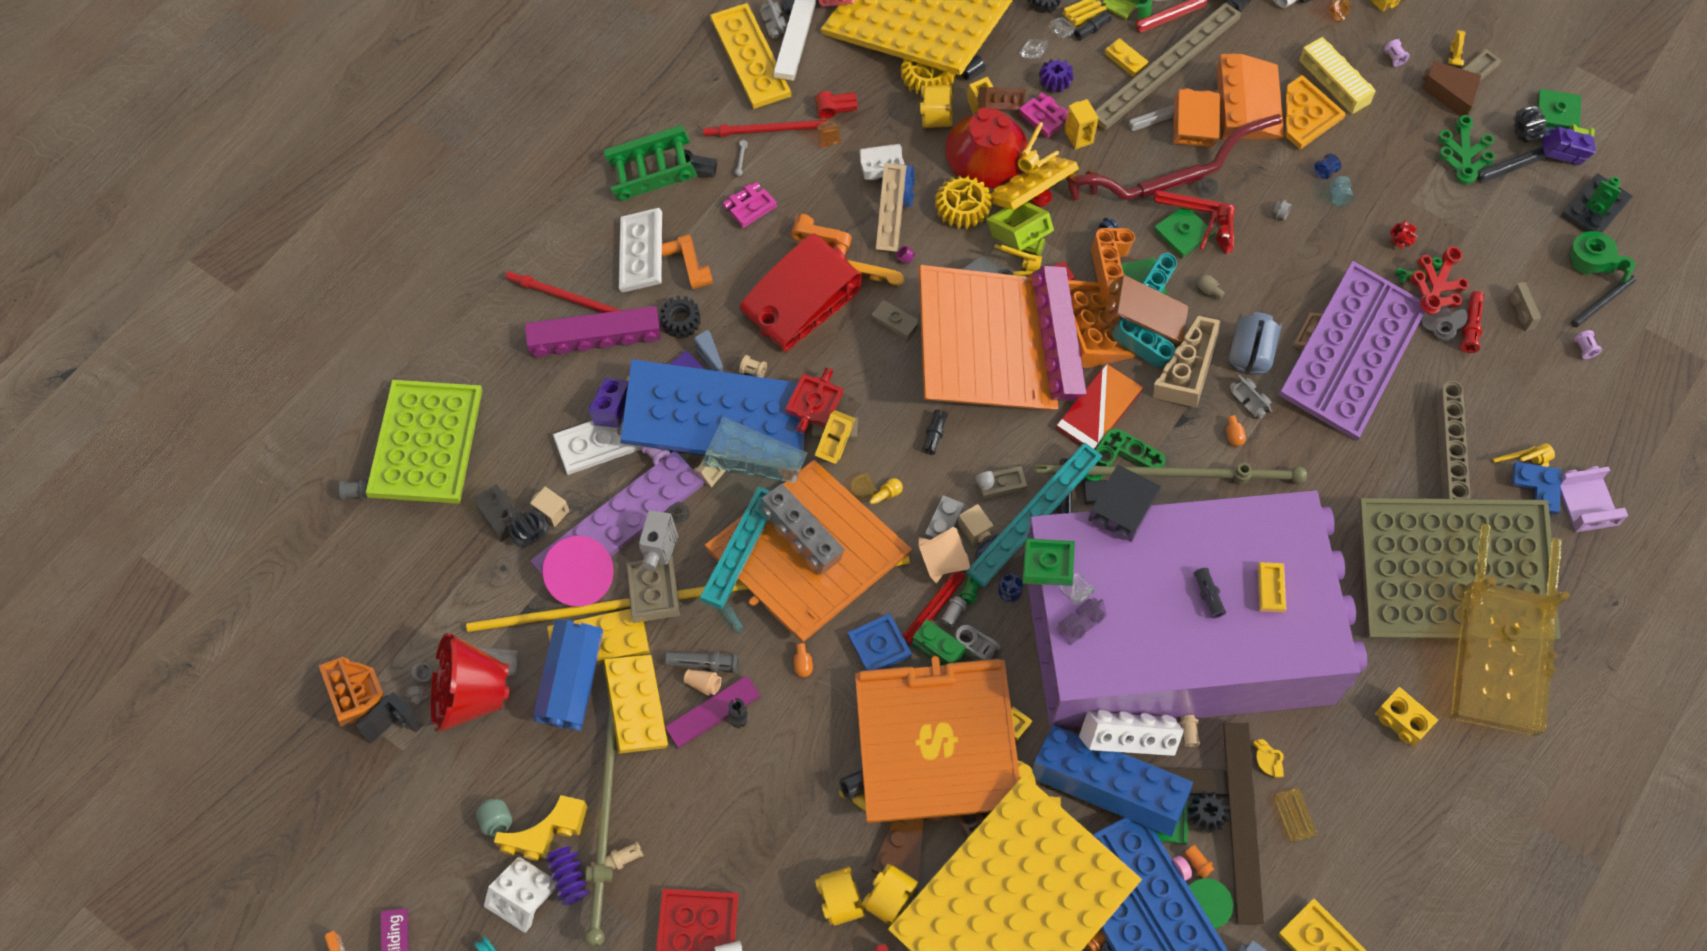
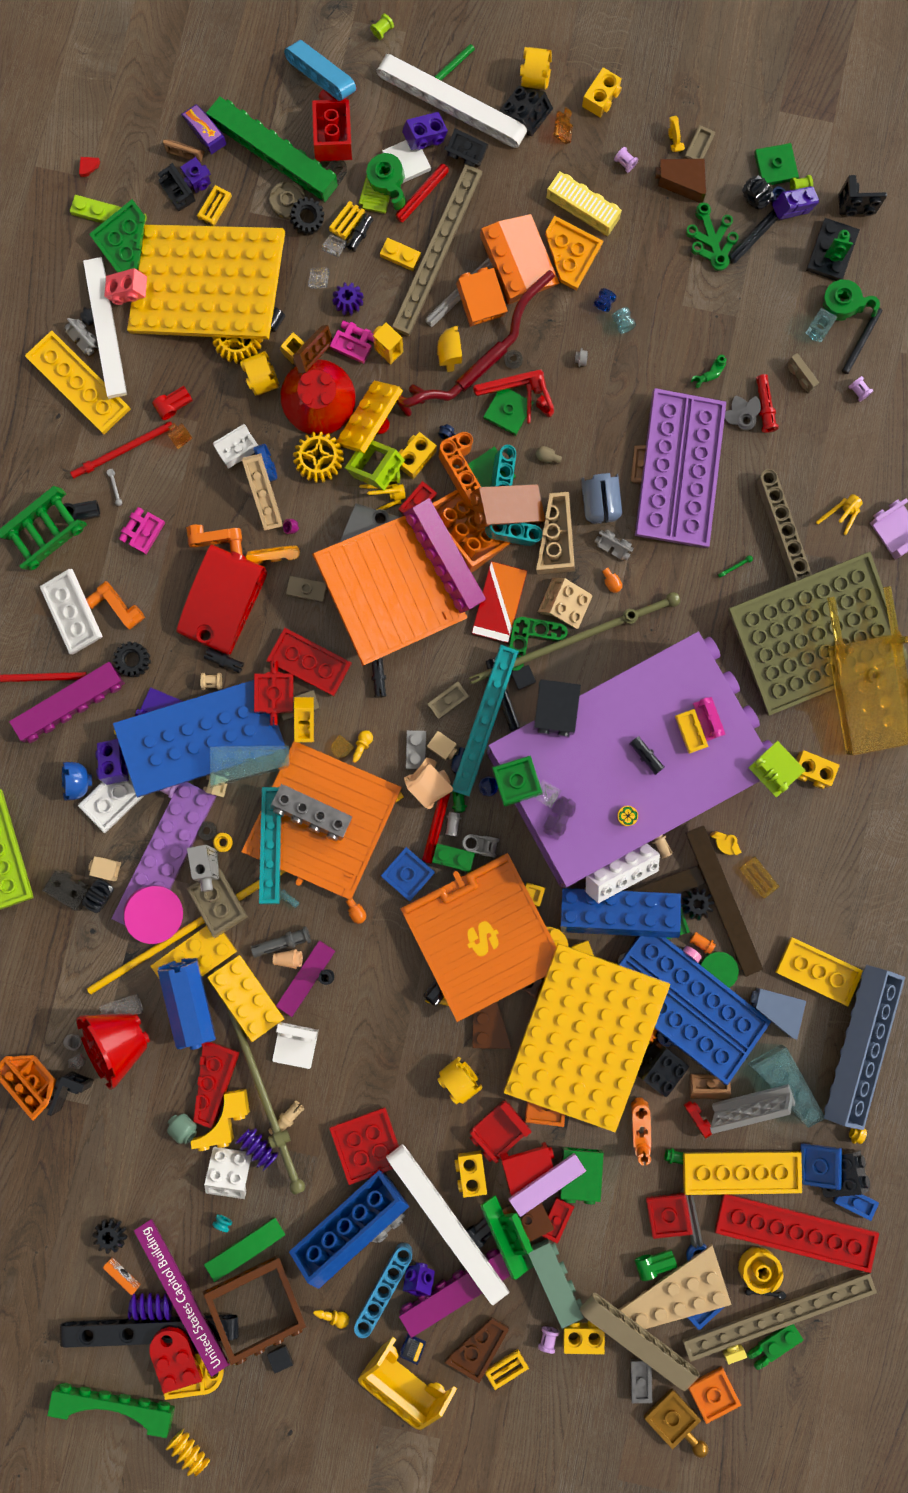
camera: 25 degrees left, 20 degrees up
sand blue slope [694,330,723,372] -> none
yellow brick [861,864,918,926] -> none
light grey hinge [975,471,995,490] -> none
yellow plant [1018,122,1059,173] -> none
red gear [1390,221,1417,249] -> none
red plant [1410,246,1469,315] -> none
blue plate [1511,462,1562,515] -> none
none -> blue cylinder [62,762,92,801]
none -> black gear [92,1218,128,1254]
none -> red wing [194,1042,240,1129]
none -> black pin [204,648,244,674]
none -> yellow plate [213,833,233,852]
none -> red plate [266,627,352,697]
none -> white bracket [272,1022,319,1069]
none -> yellow brick [399,432,437,479]
none -> yellow brick [437,326,462,372]
none -> tan bracket [538,578,592,629]
none -> tile [617,806,638,826]
none -> dark pink hinge [693,697,726,741]
none -> green hinge [718,555,753,578]
none -> lime hinge [748,741,805,797]
none -> clear light blue brick [806,308,837,342]
none -> black bracket [838,175,887,216]

